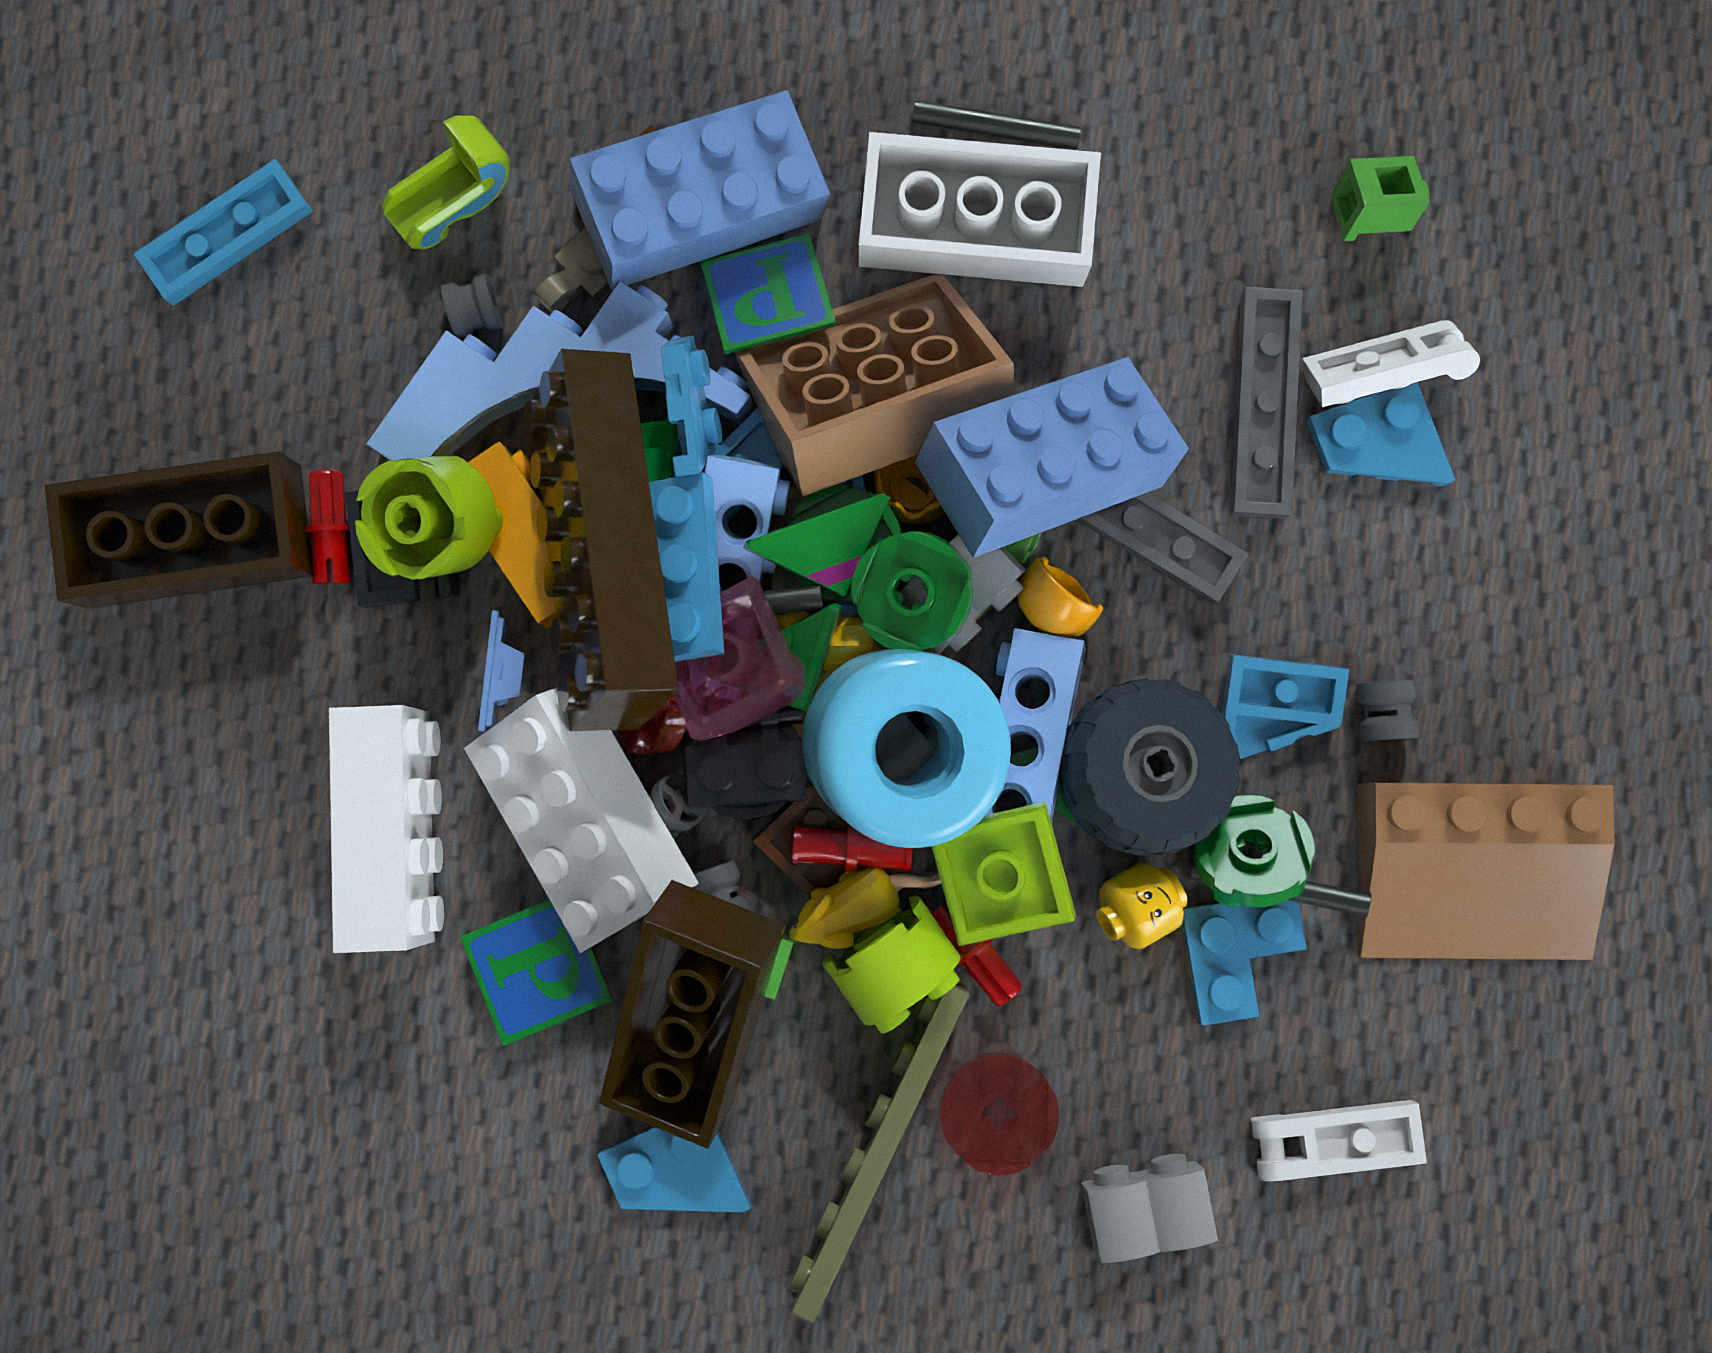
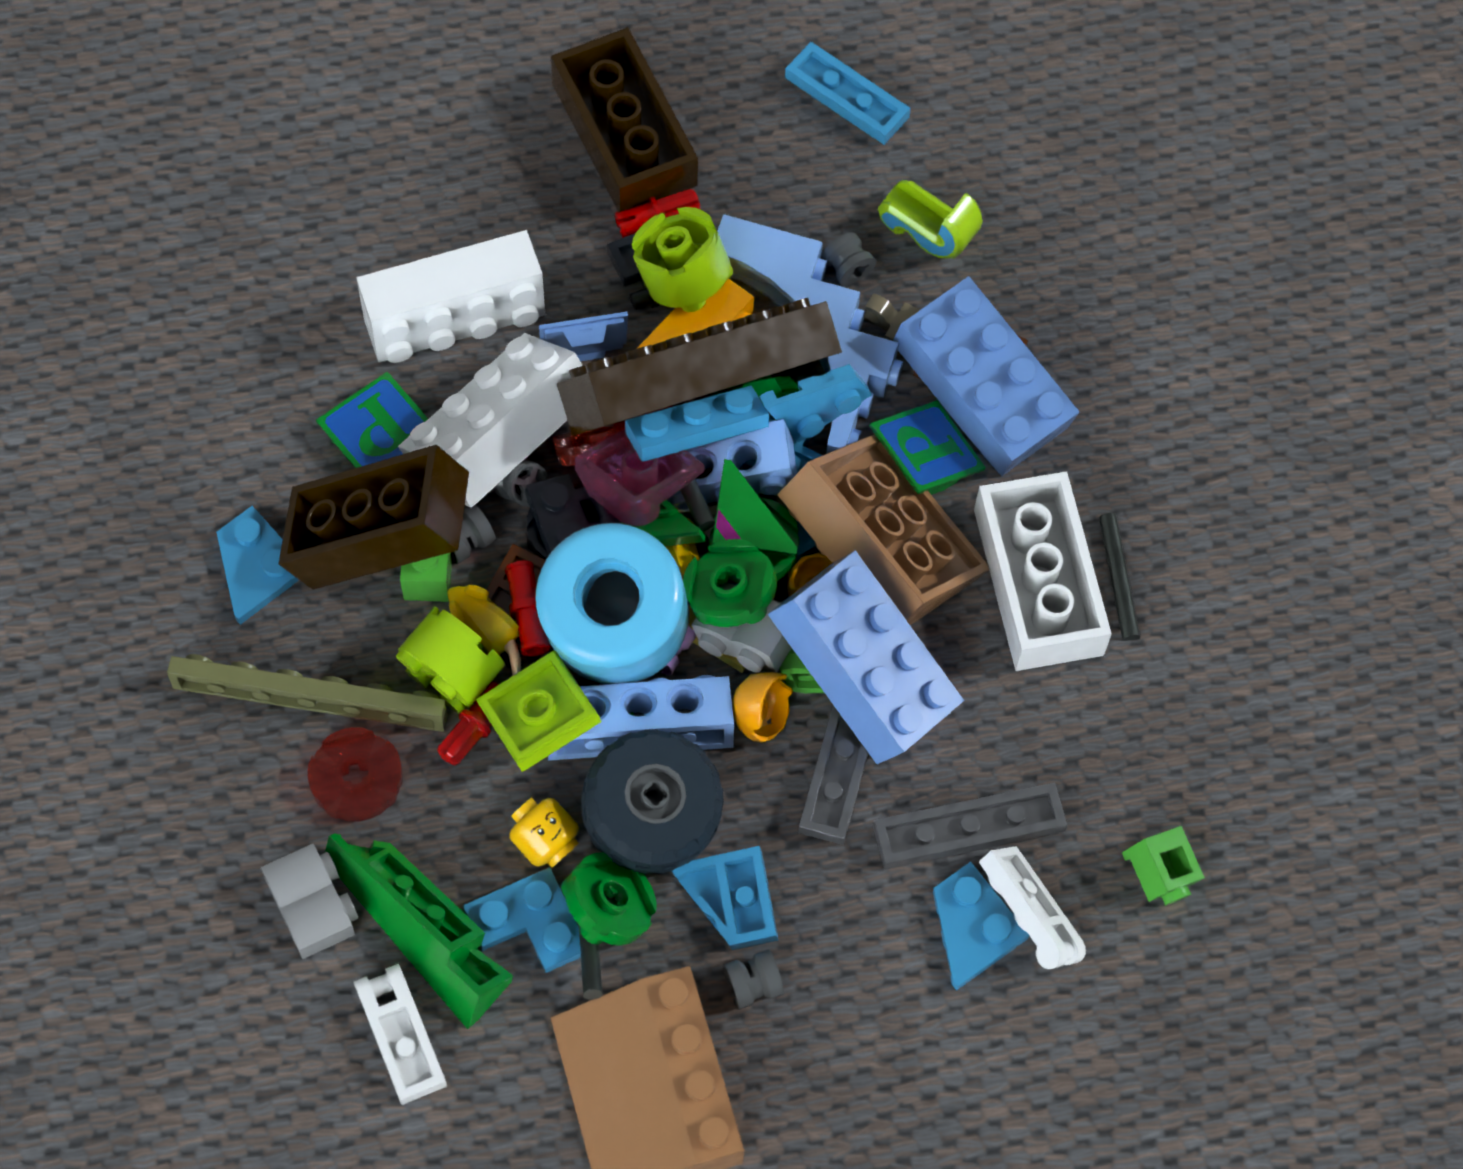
camera: 70 degrees right, 20 degrees down
none -> green wedge [324,833,513,1030]

